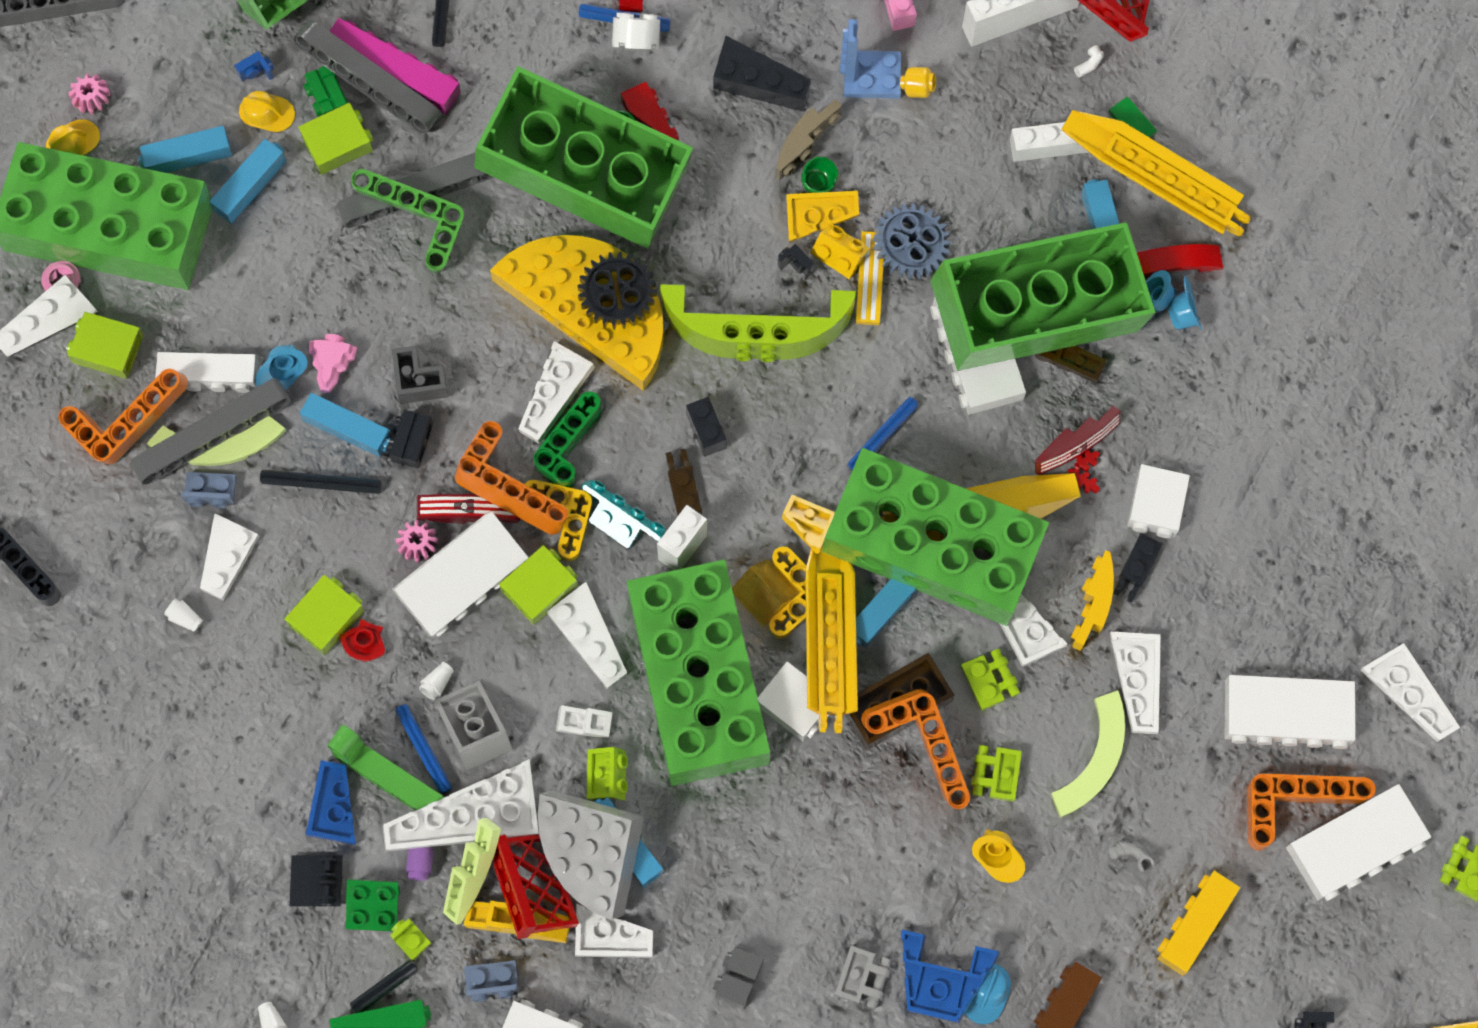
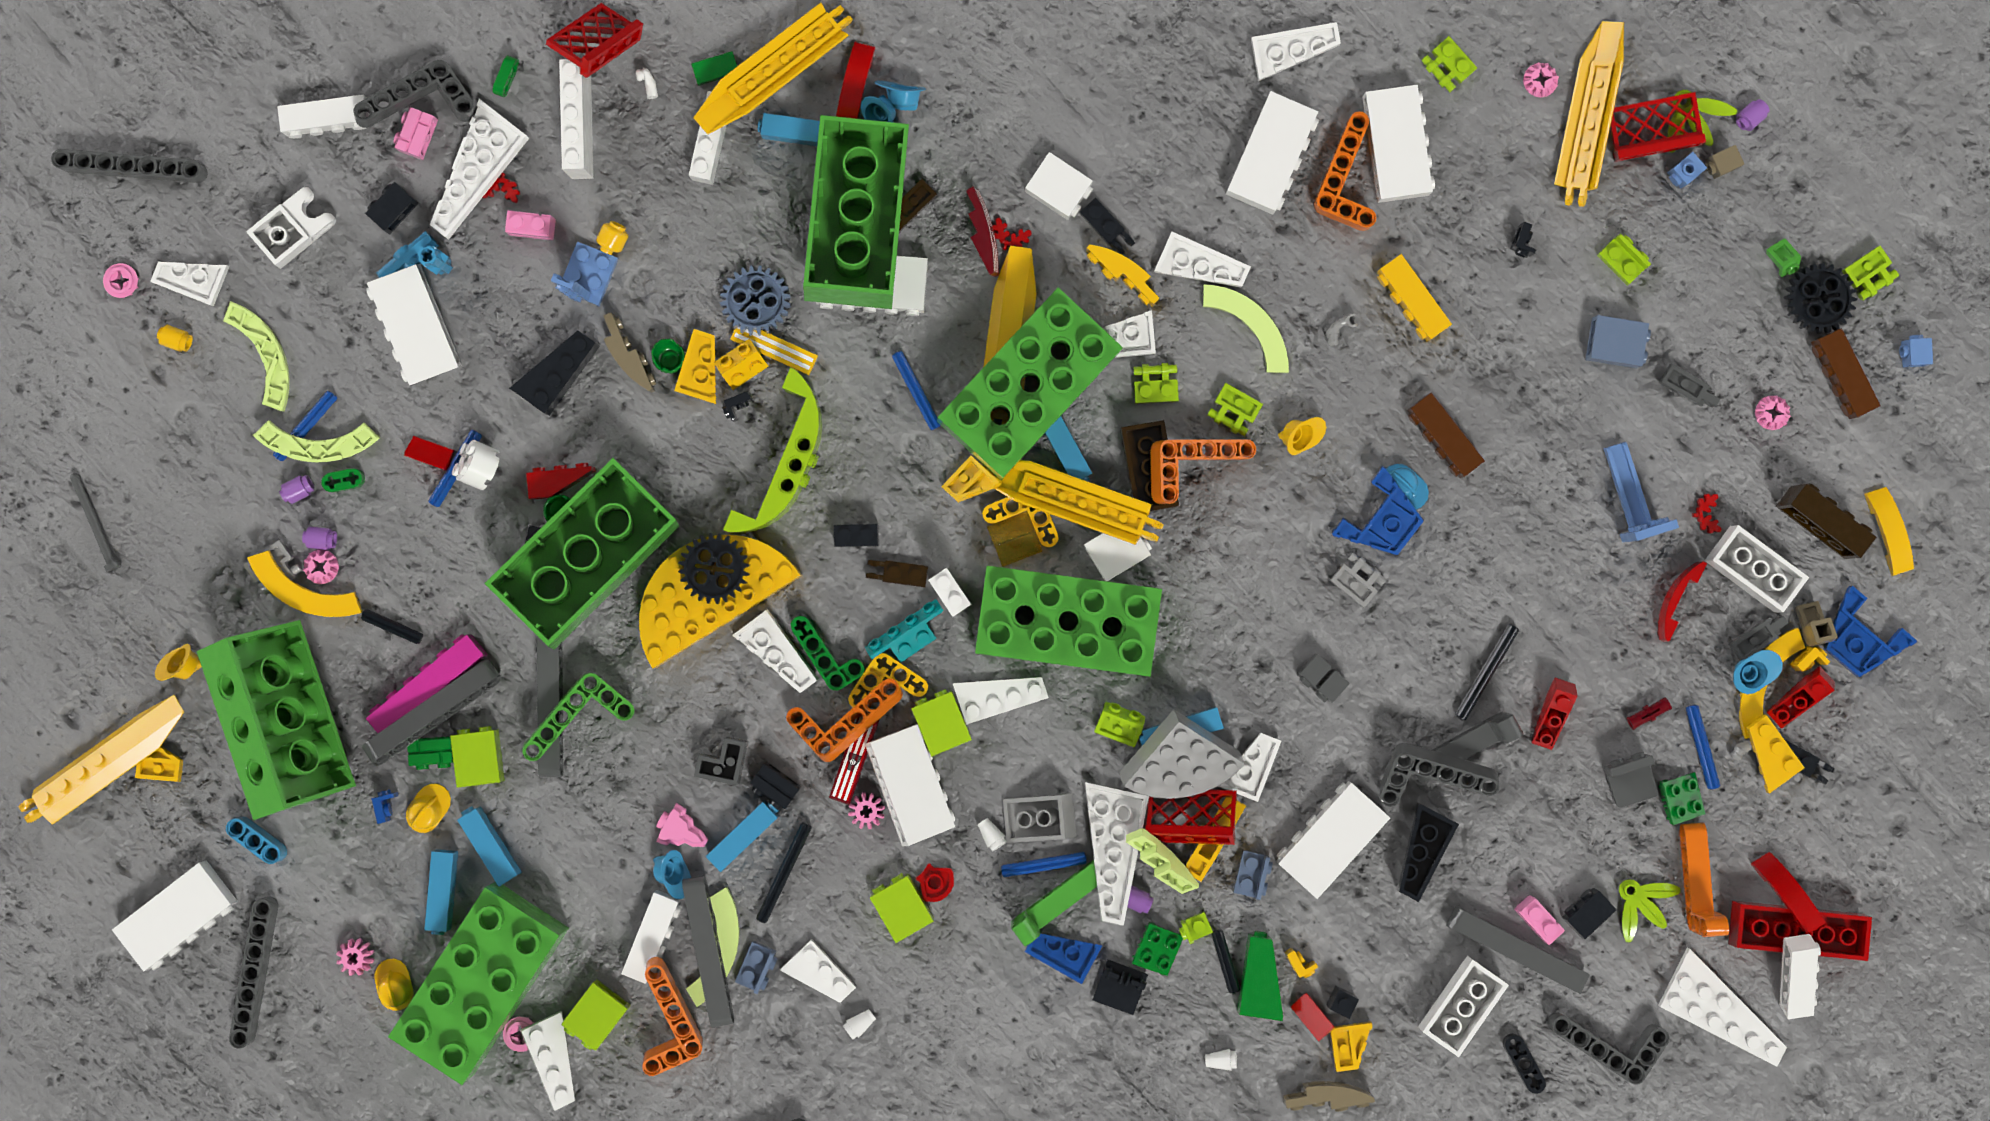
camera: 65 degrees left, 15 degrees up
white slope [556,705,612,738] -> none

